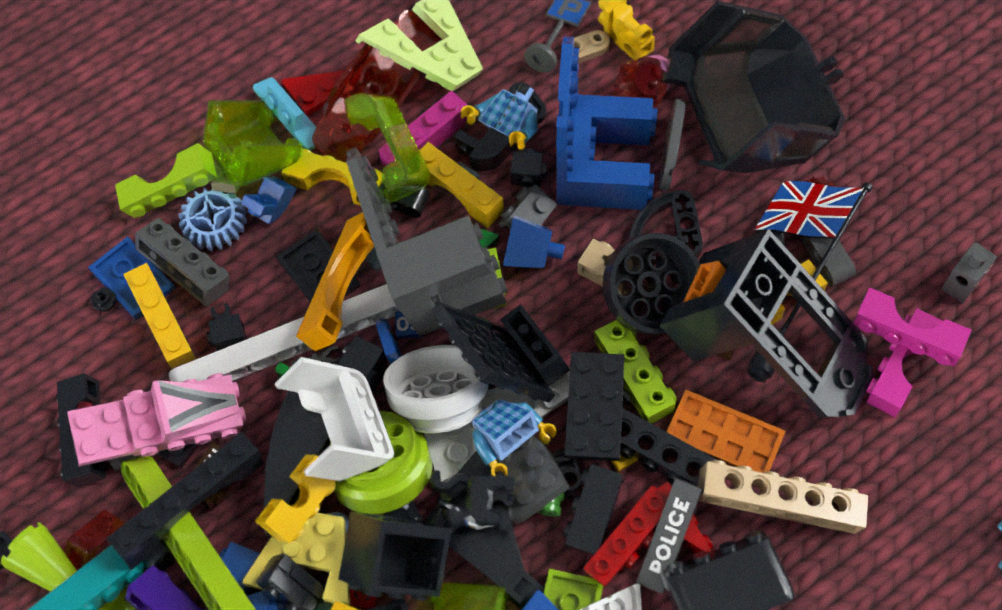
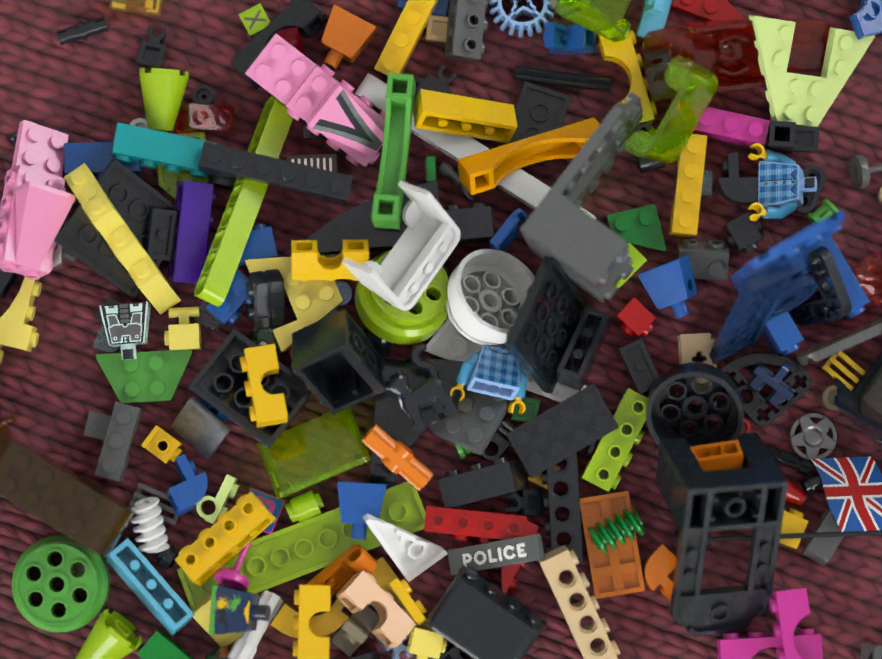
camera: 50 degrees right, 20 degrees up
none -> black plate [192,85,216,109]
none -> lime tile [239,3,270,37]
none -> orange torso [321,5,377,69]
none -> orange piece [362,424,433,490]
none -> bright green arch [372,73,416,229]
none -> yellow brick [413,89,518,143]
none -> tan tile [426,15,448,43]
none -> black plate [504,490,543,516]
none -> green tile [511,397,540,423]
none -> black axle [514,66,612,92]
none -> green piece [587,505,644,554]
none -> red brick [615,298,656,338]
none -> black plate [618,338,659,394]
none -> orange brick [643,544,676,601]
none -> dark brown torso [644,46,679,101]
none -> dark blue plate [709,263,818,363]
none -> dark blue hips [748,361,795,407]
none -> black brick [768,121,819,153]
none -> flat silver wheel [789,413,837,460]
none -> black beam [792,246,852,325]
none -> bright green bush [806,198,839,225]
none -> yellow tile [821,351,865,390]
none -> dark tan tile [821,385,839,410]

